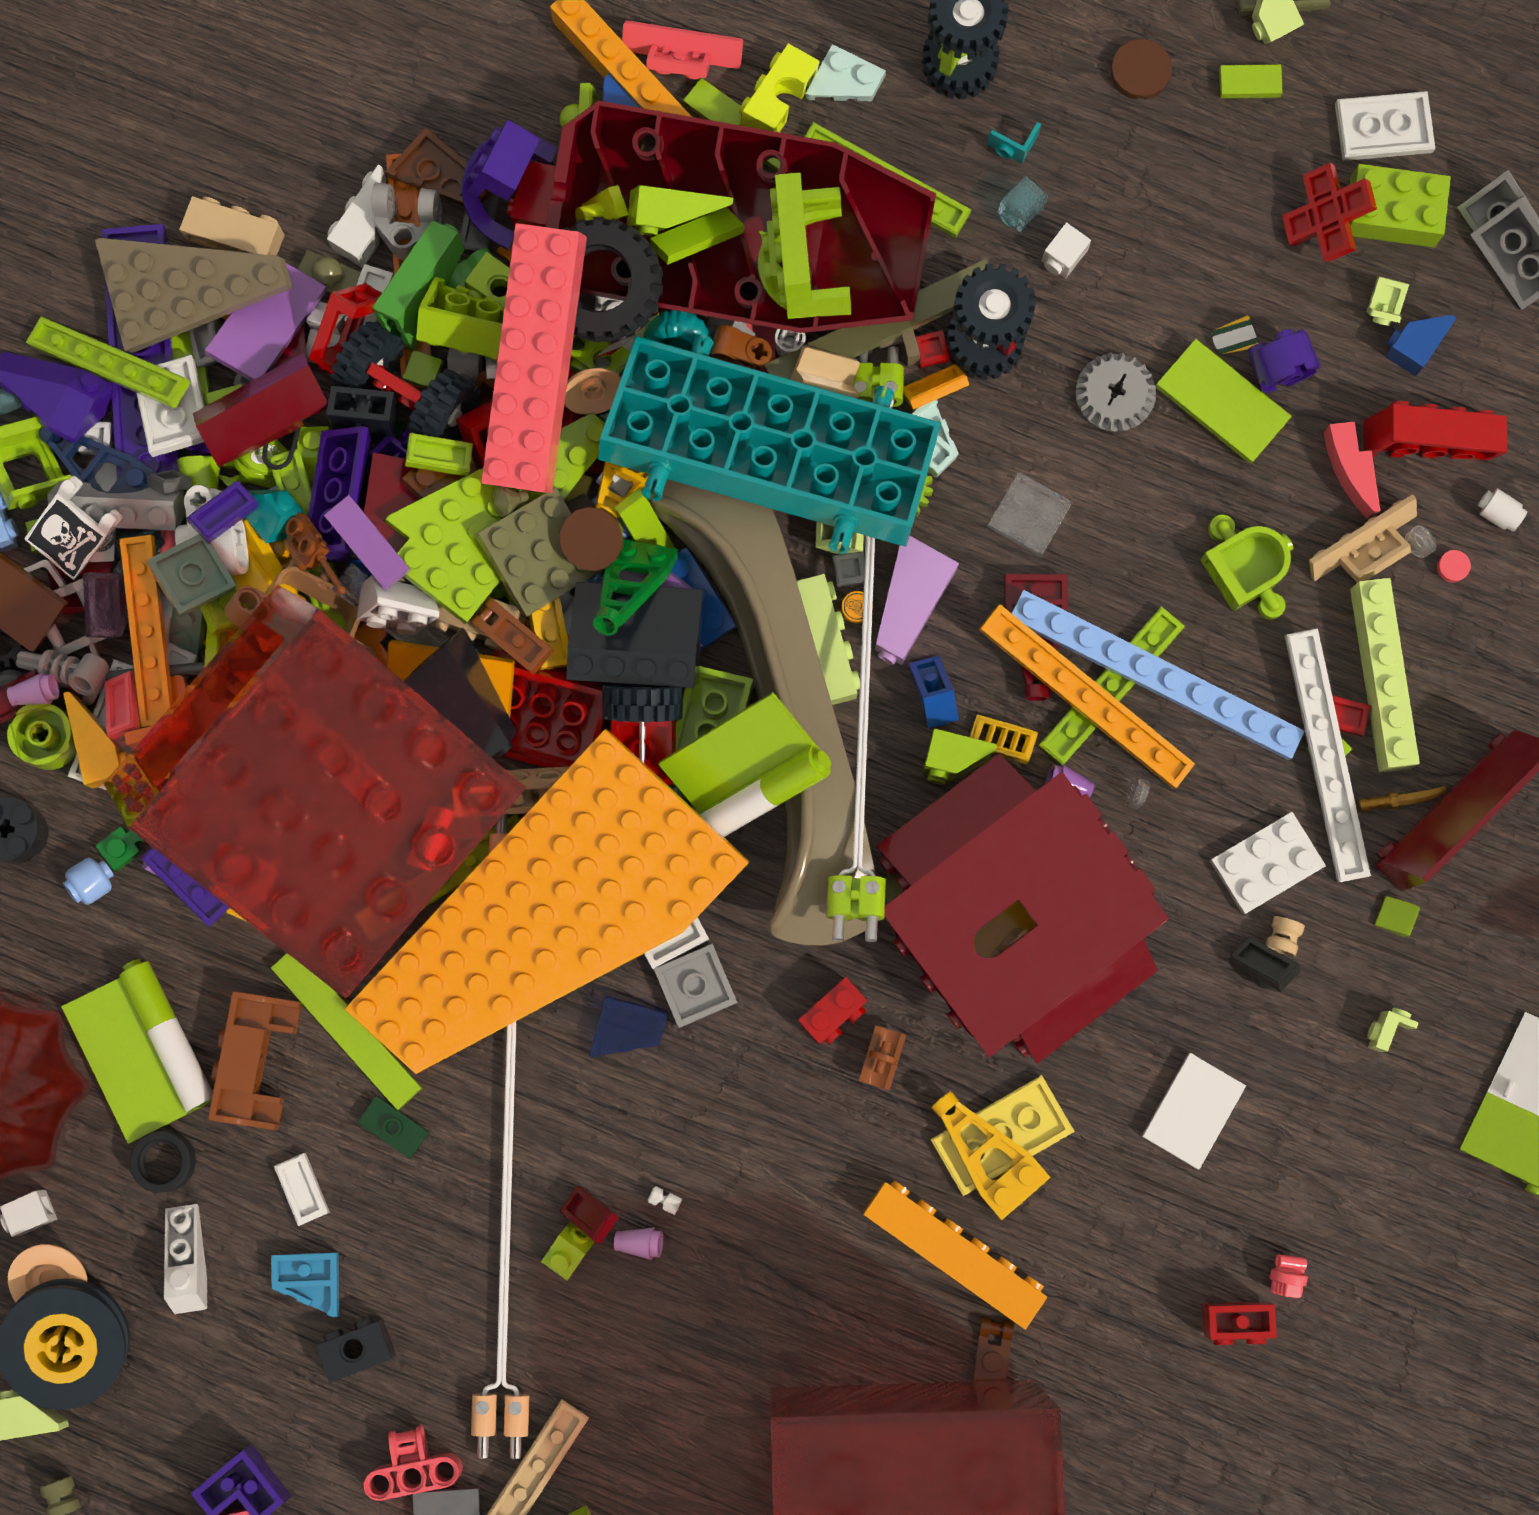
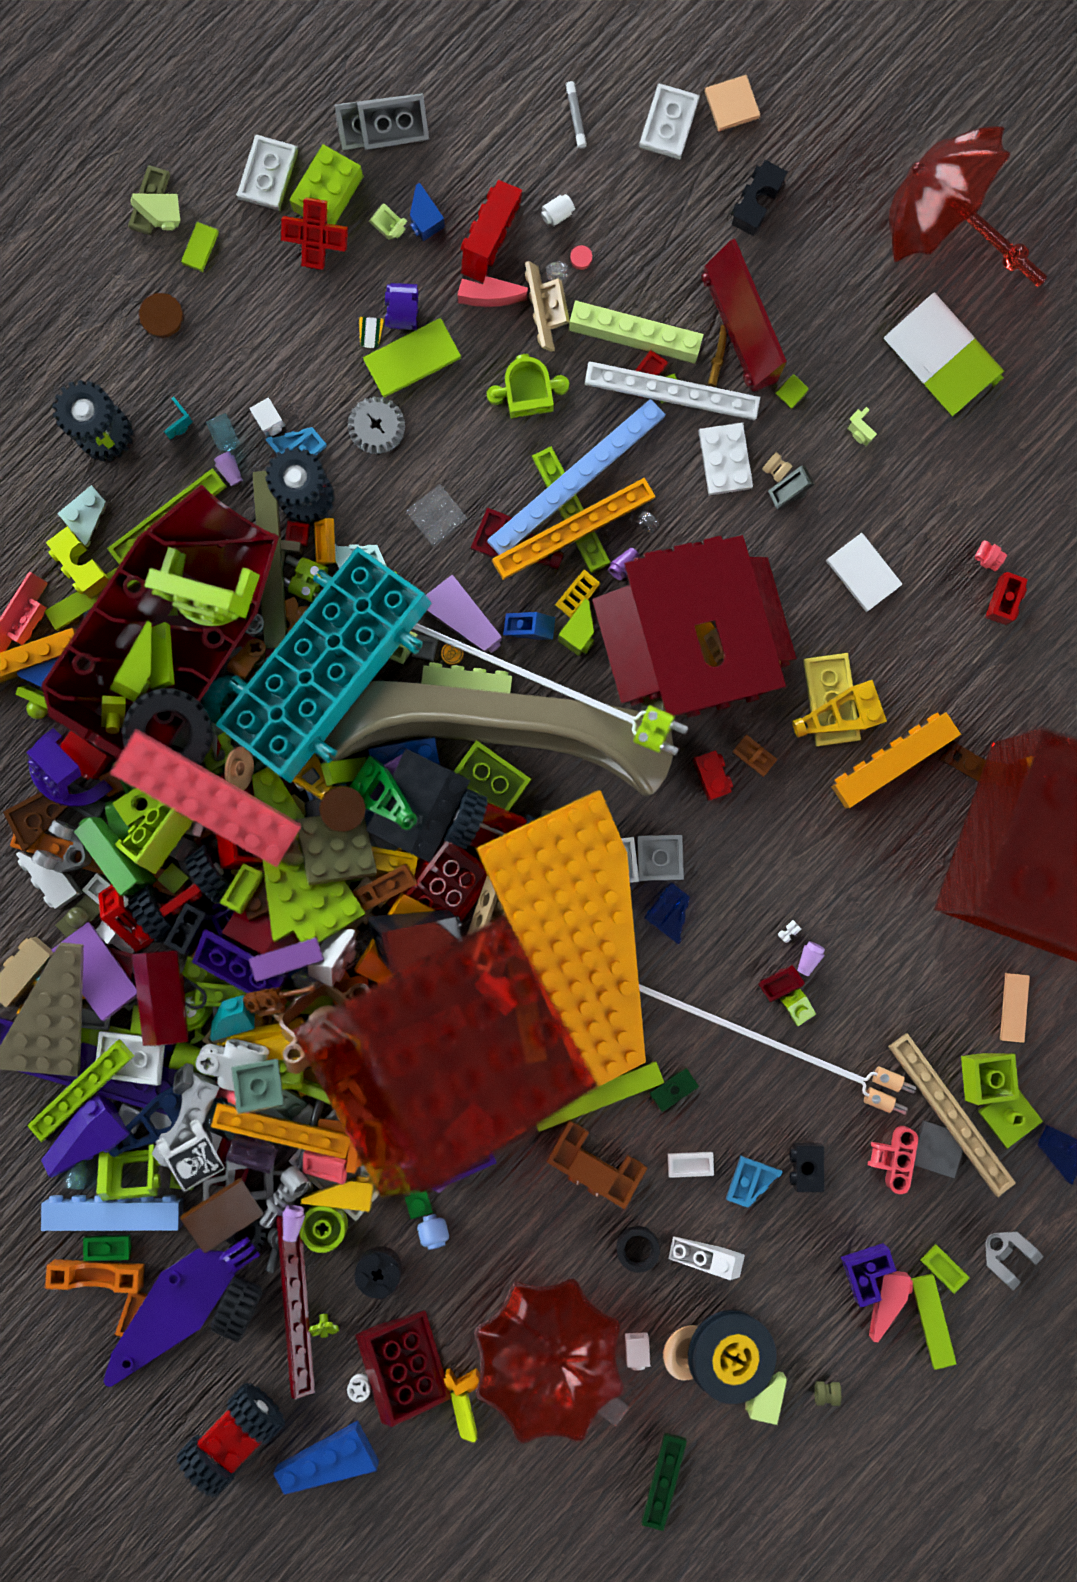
camera: 75 degrees left, 5 degrees up
lime door [61,959,213,1144] -> none
dark purple tile [187,480,259,544] -> none
lime door [658,692,831,837] -> none
tan panel [791,346,860,399] -> none
none -> lavender cone [214,451,243,486]
none -> dark azure wing [265,427,327,456]

